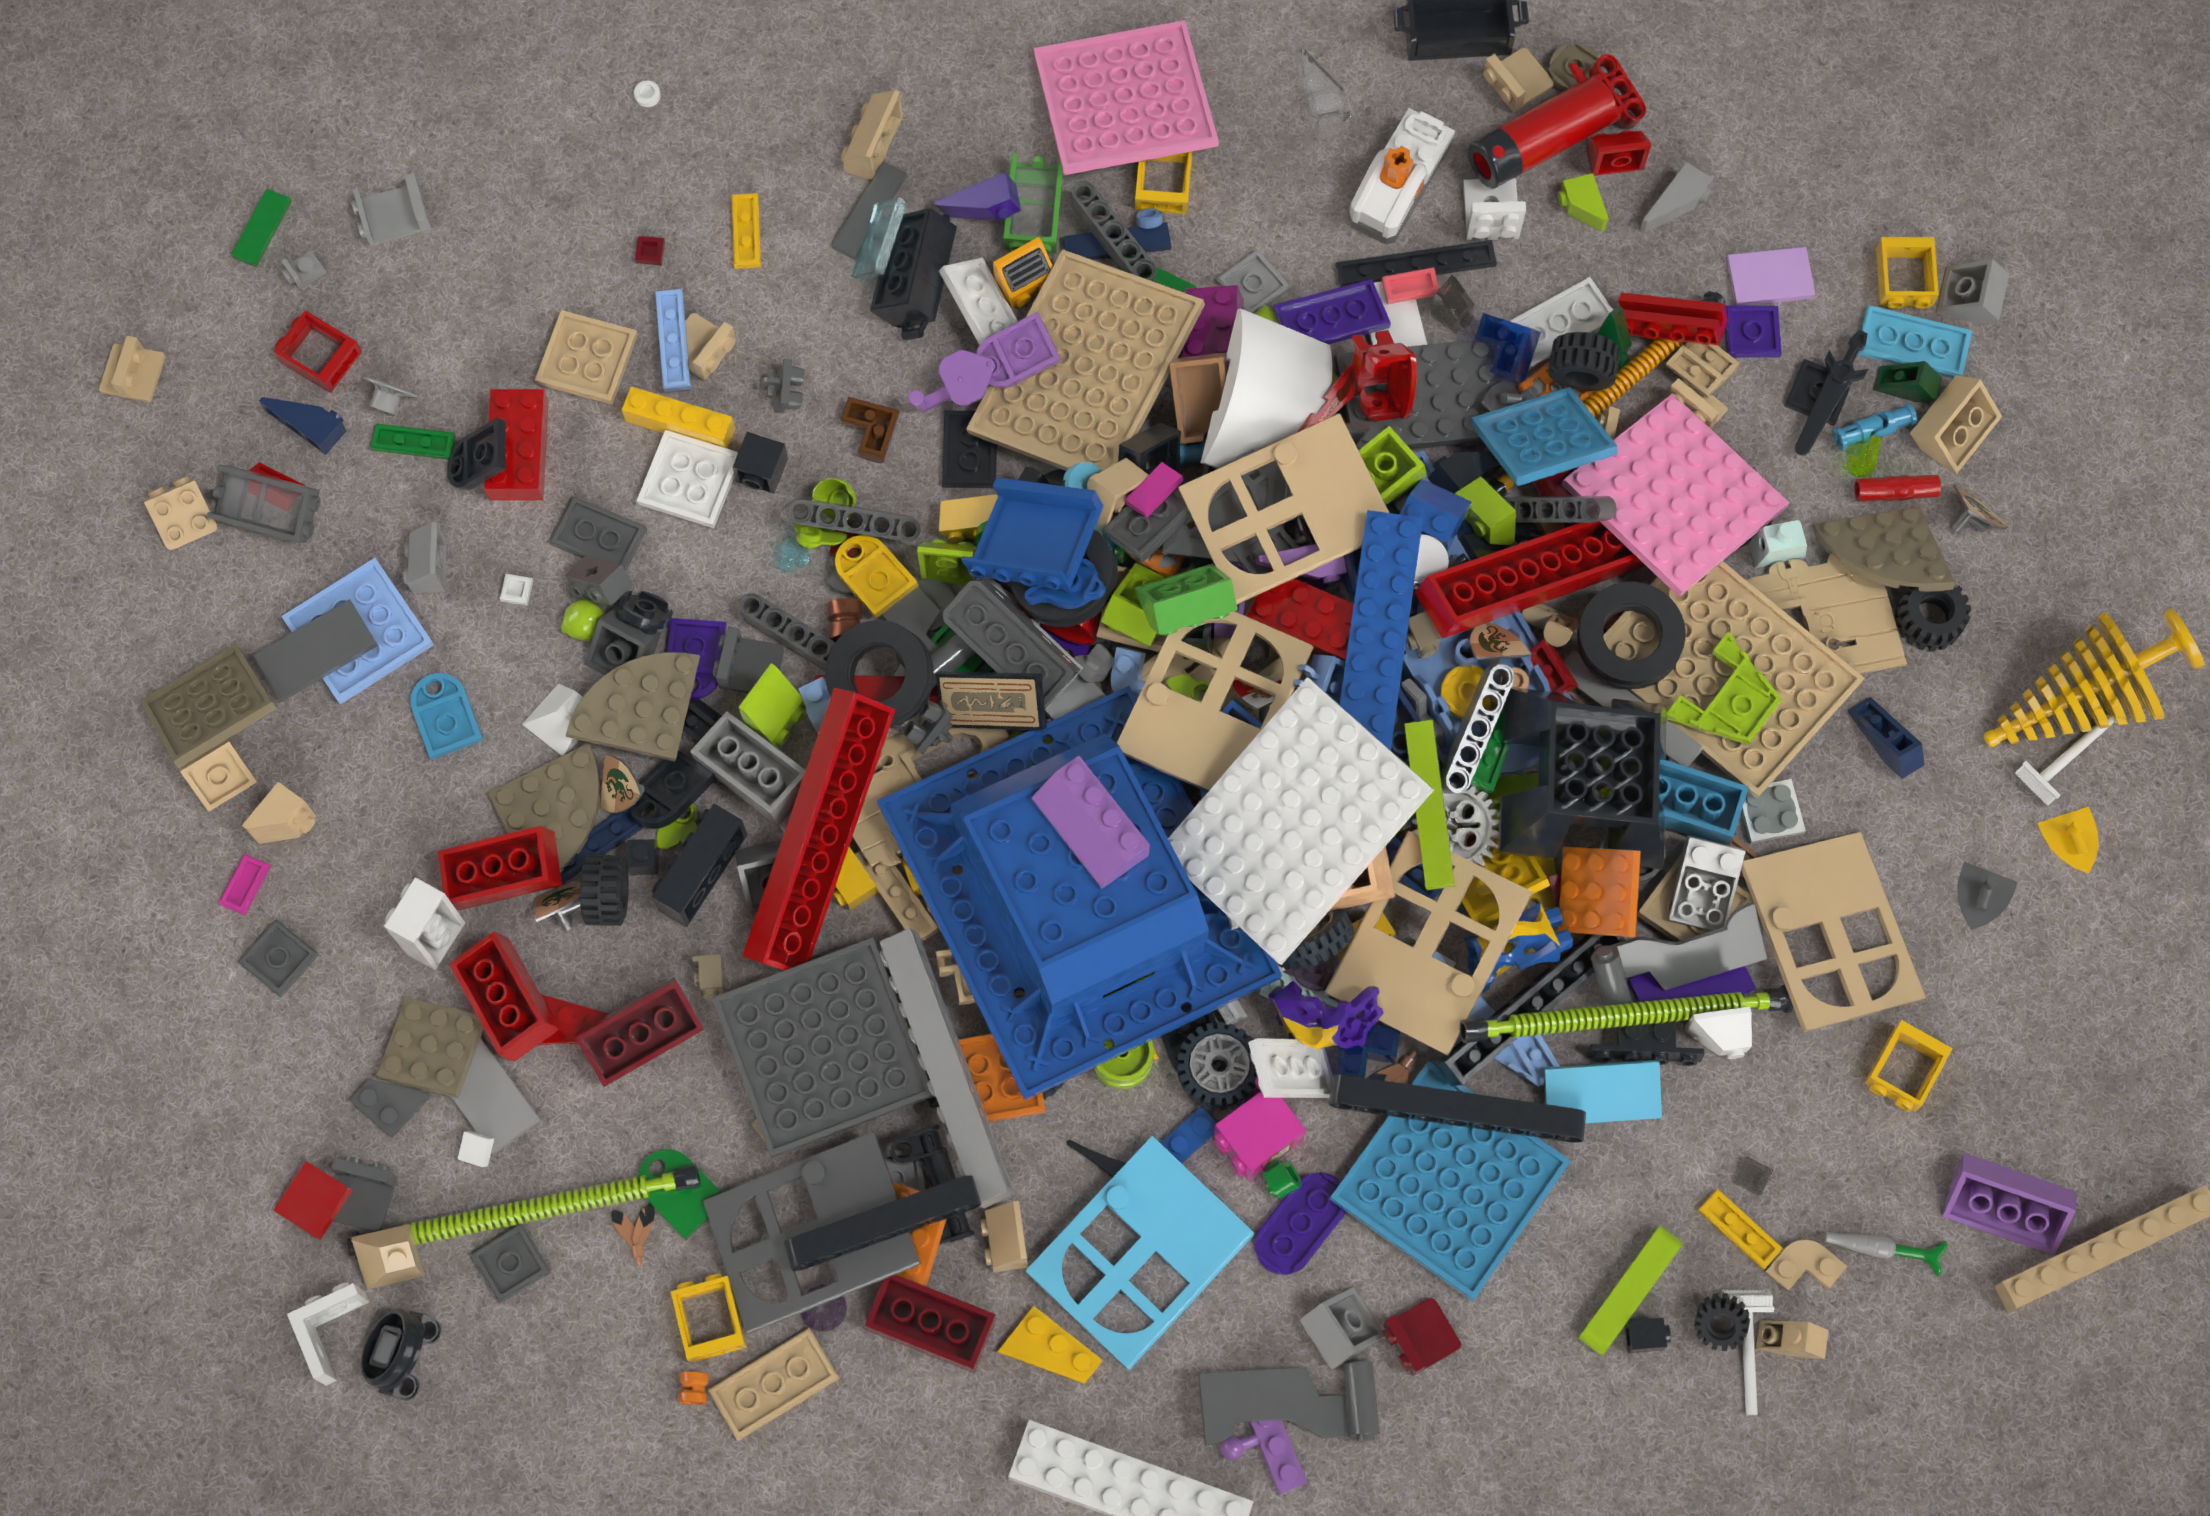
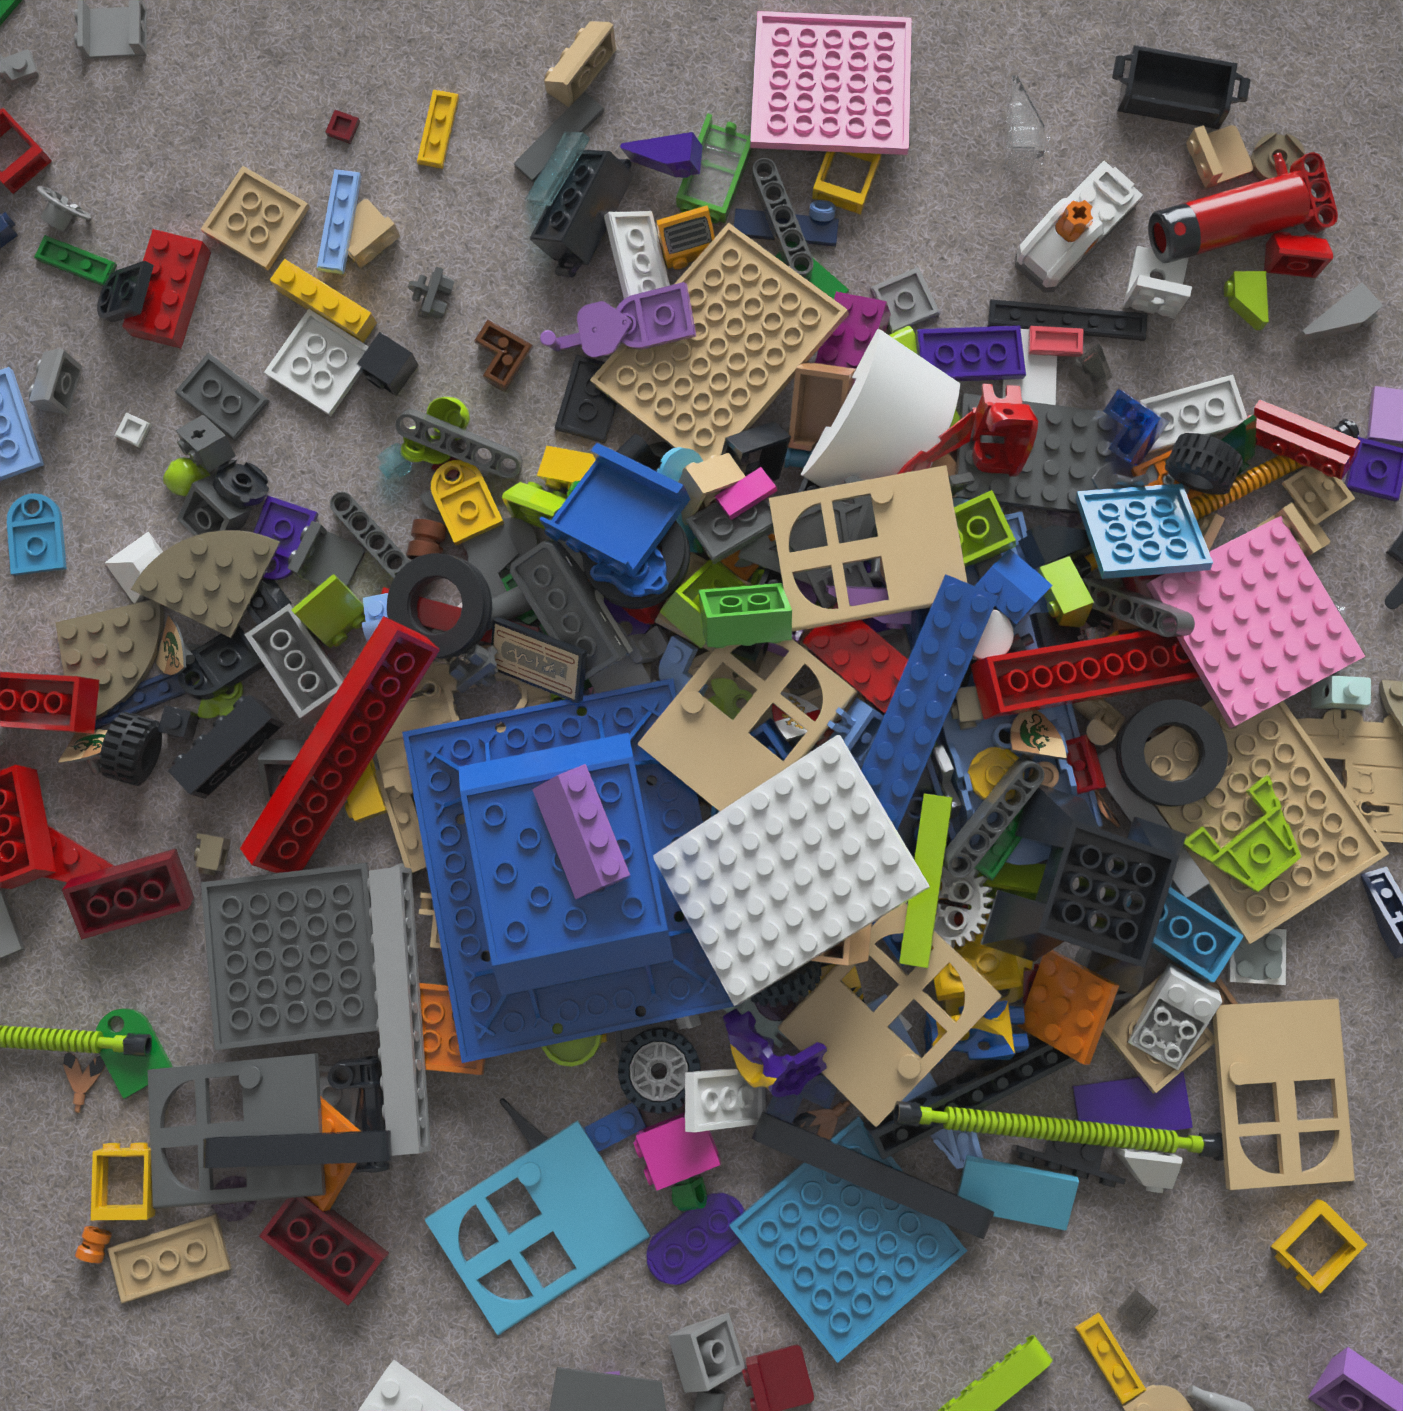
camera: 20 degrees right, 10 degrees up
tan slope [981,1201,1028,1272] -> none
yellow wing [998,1306,1103,1384] -> none
door [1591,901,1767,1006] -> none

